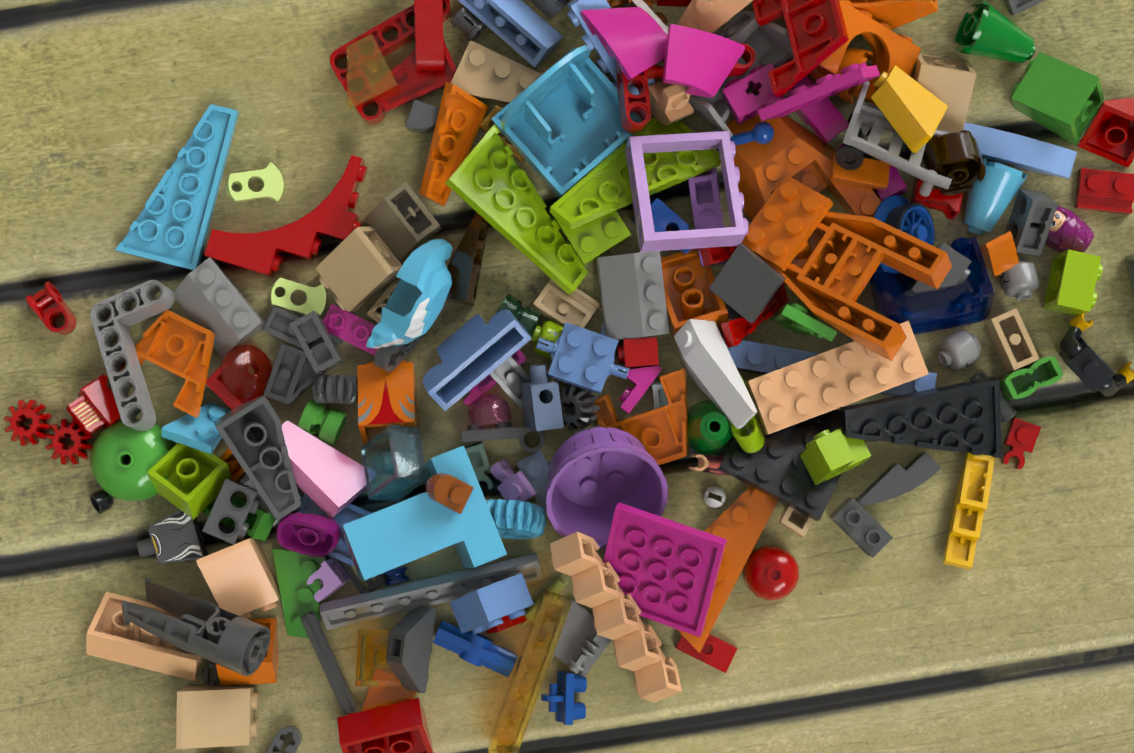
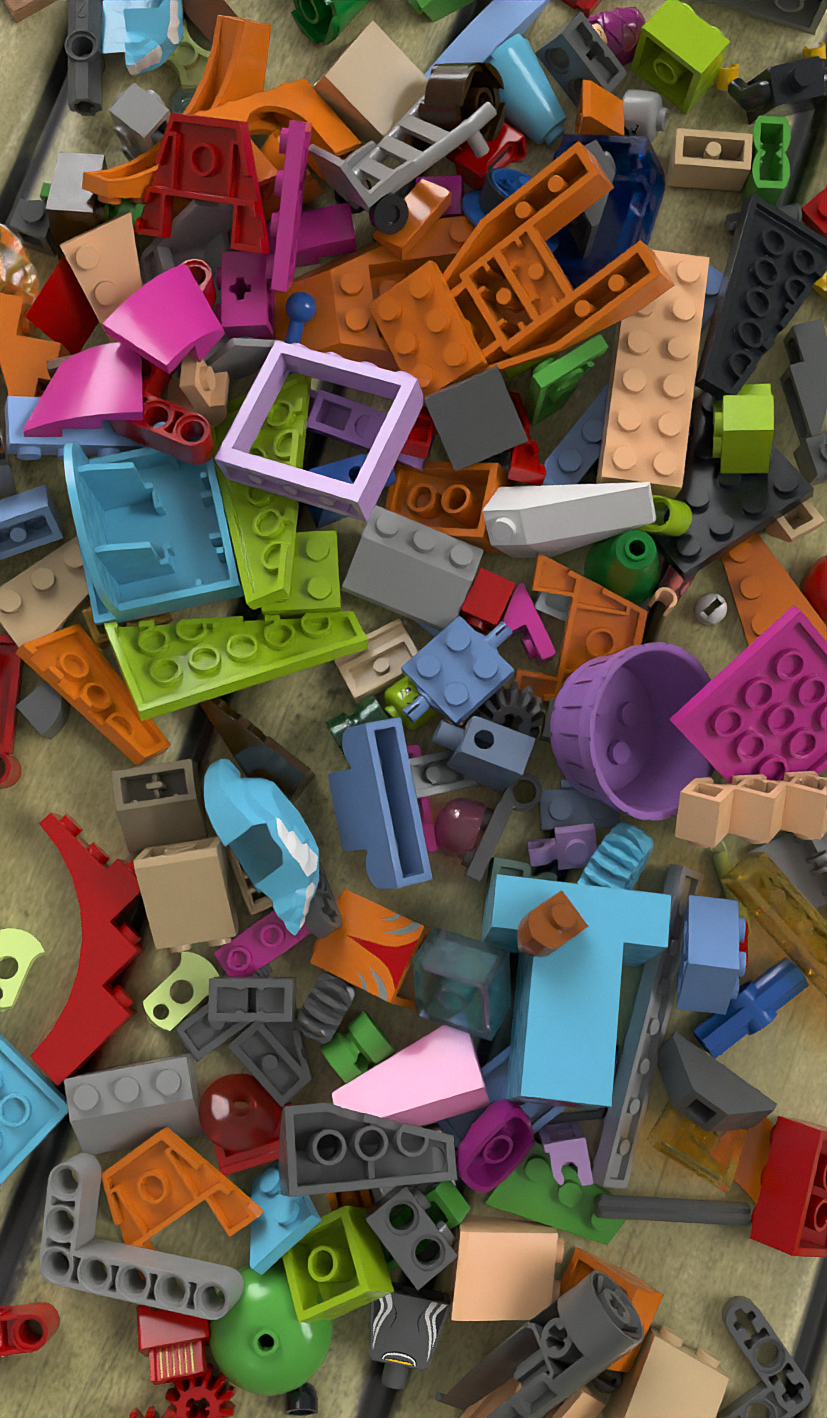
camera: 60 degrees left, 5 degrees down
yellow slope [871,65,948,154] -> none
light grey head [938,330,981,371] -> none

